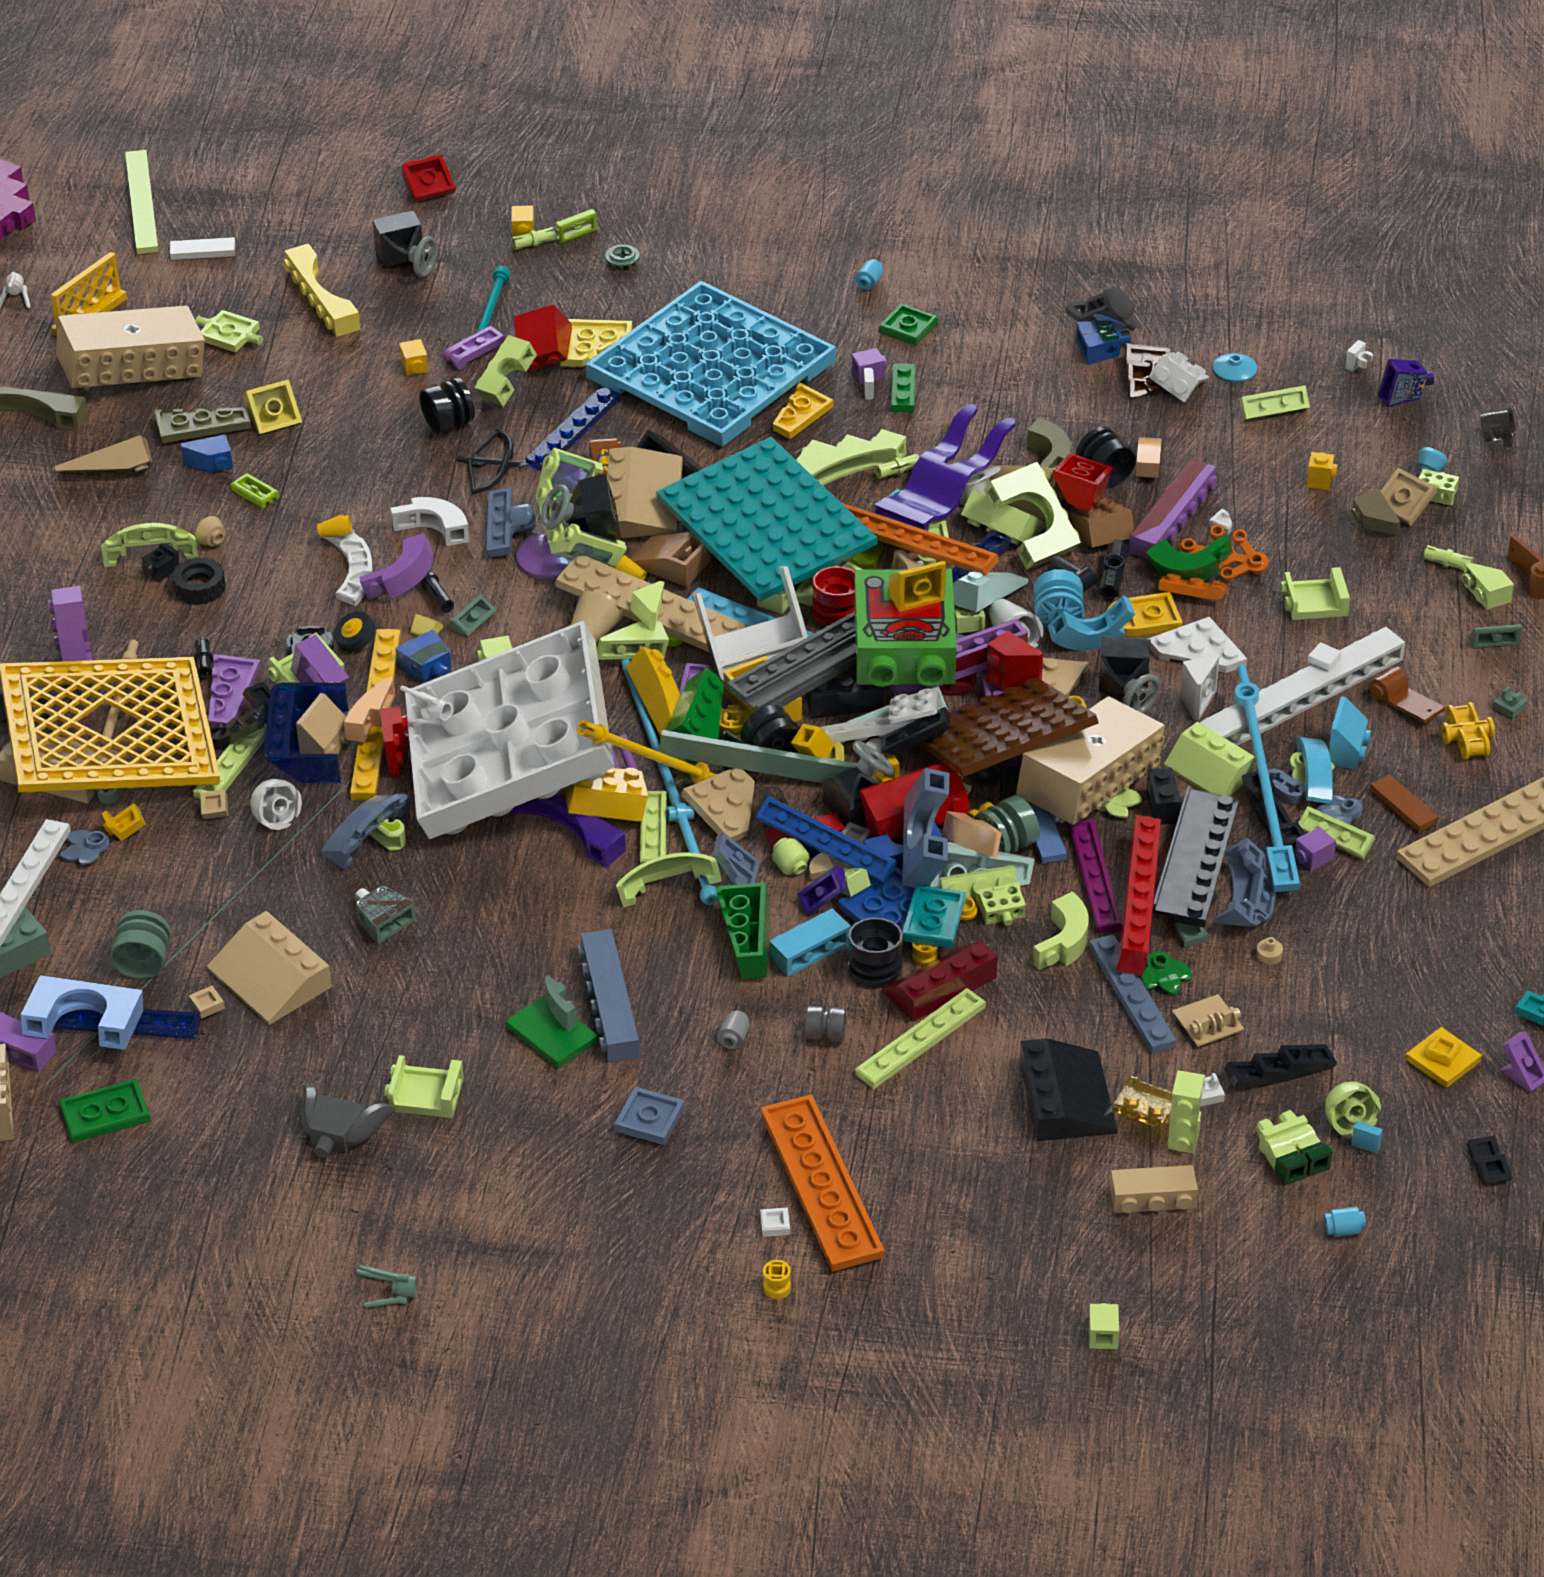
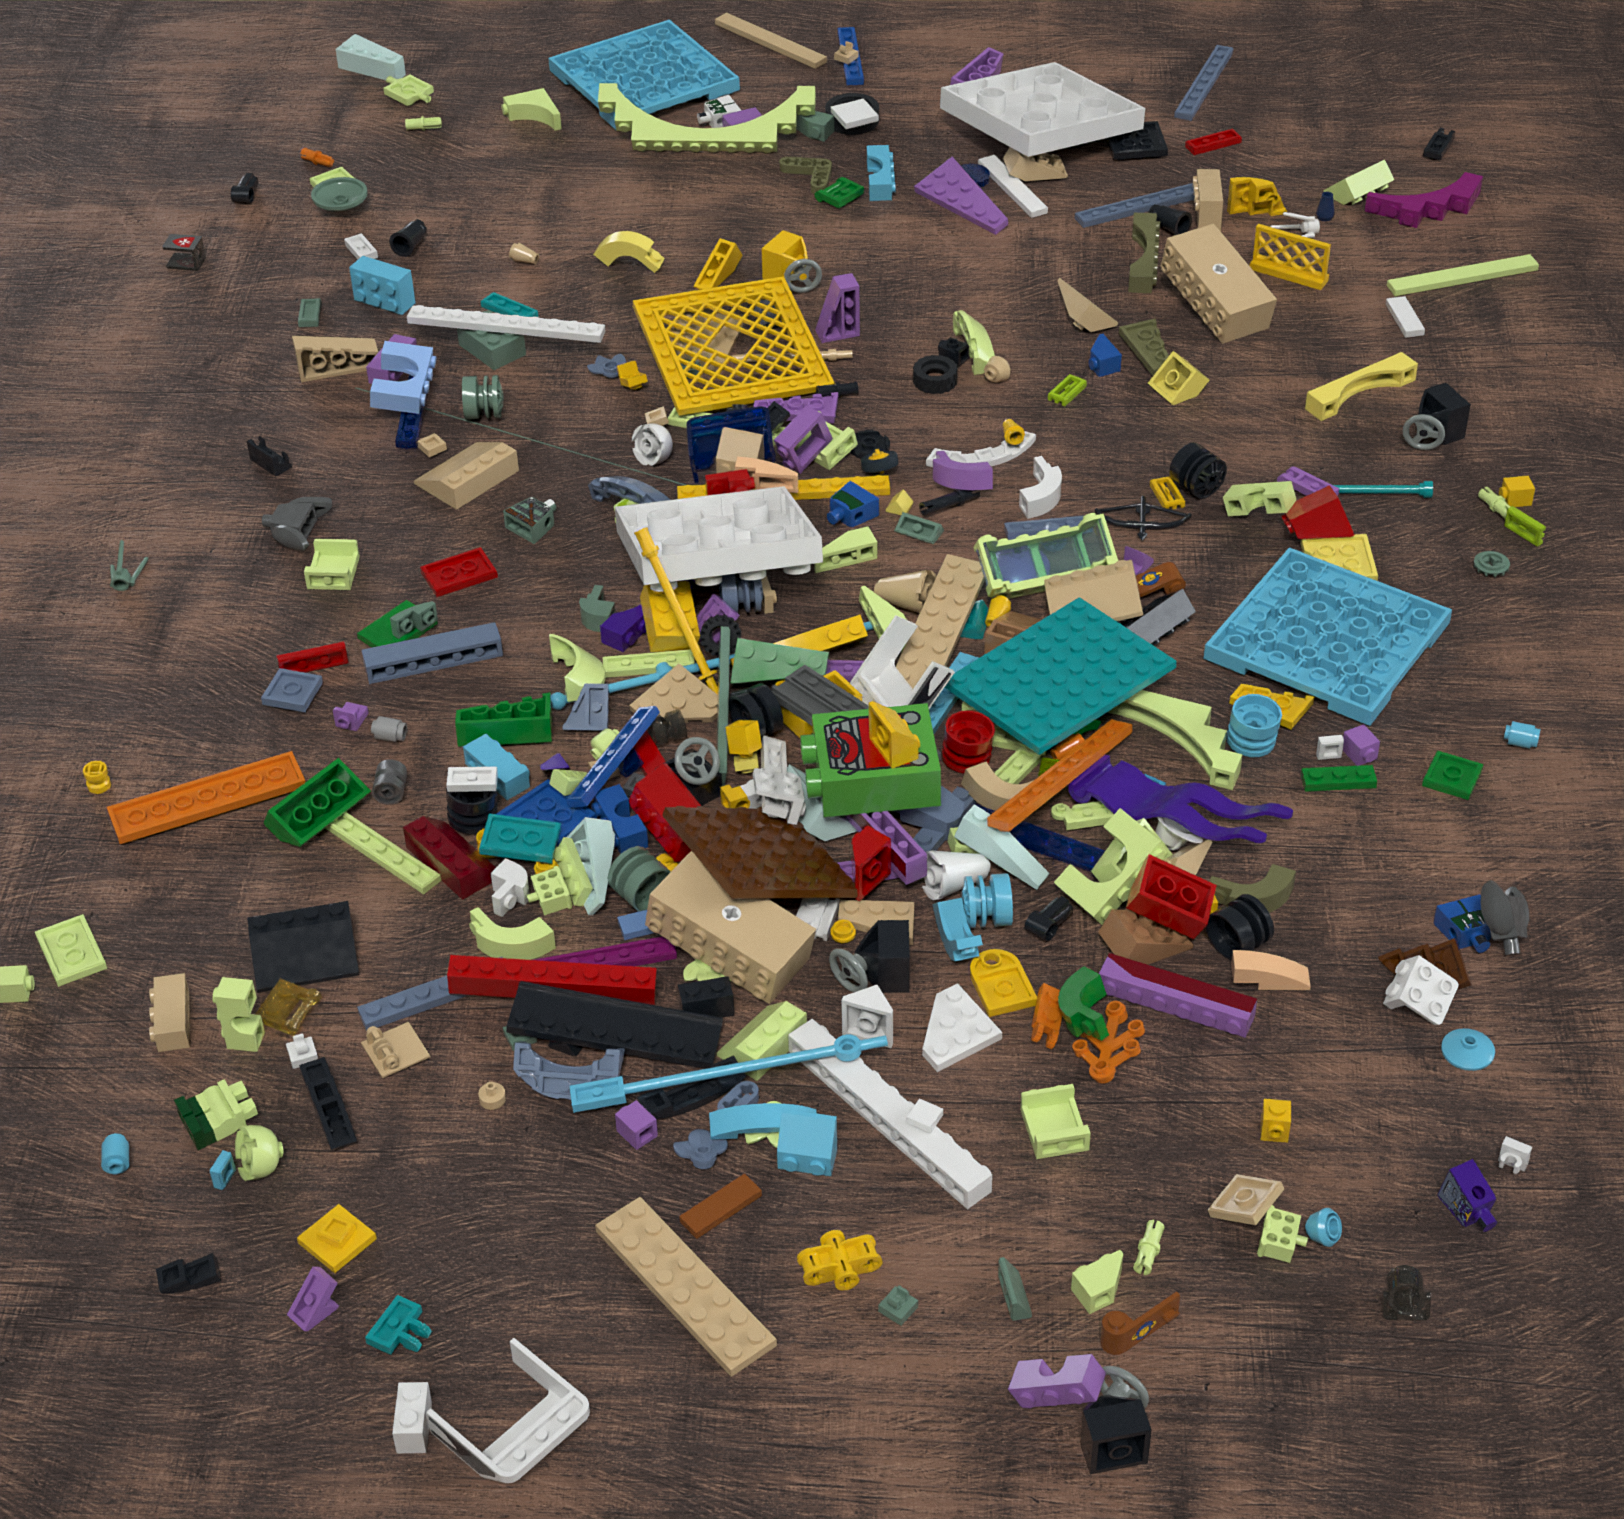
camera: 85 degrees right, 0 degrees up
green tile [59,1078,151,1143] -> none
yellowish green plate [195,310,263,352] -> none
yellow brick [399,339,428,376] -> none
white plant [400,686,453,725] -> none
red plate [401,154,456,202] -> none
clear blue plate [525,386,620,471] -> none
black piece [542,474,621,541] -> none
yellowish green slope [630,581,664,630] -> none
white tile [760,1208,790,1237] -> none
yellowish green pin [874,454,919,479] -> none
black plate [881,707,950,758] -> none
sand blue arch [902,768,949,888] -> none
light nougat slope [942,811,1002,857] -> none
black piece [1098,539,1129,600] -> none
green plate [1141,951,1193,996] -> none
white tile [1209,509,1232,536] -> none
yellowish green plate [1239,385,1310,420] -> none
yellowish green tile [1298,806,1375,860] -> none
dark tan slope [1351,488,1400,536] -> none
dark orange door [1370,666,1445,724] -> none
none -> yellowish green tile [35,914,107,987]
none -> black hinge [247,436,292,477]
none -> green slope [263,758,371,847]
none -> red tile [277,641,348,673]
none -> medium lavender bracket [333,702,369,731]
none -> red tile [420,547,498,597]
none -> white plate [446,767,498,792]
none -> white brick [491,858,530,917]
none -> sand green brick [579,585,615,632]
none -> black tyre [700,614,741,657]
none -> yellow tile [1150,476,1185,509]
none -> medium azure wheel [1226,694,1282,757]

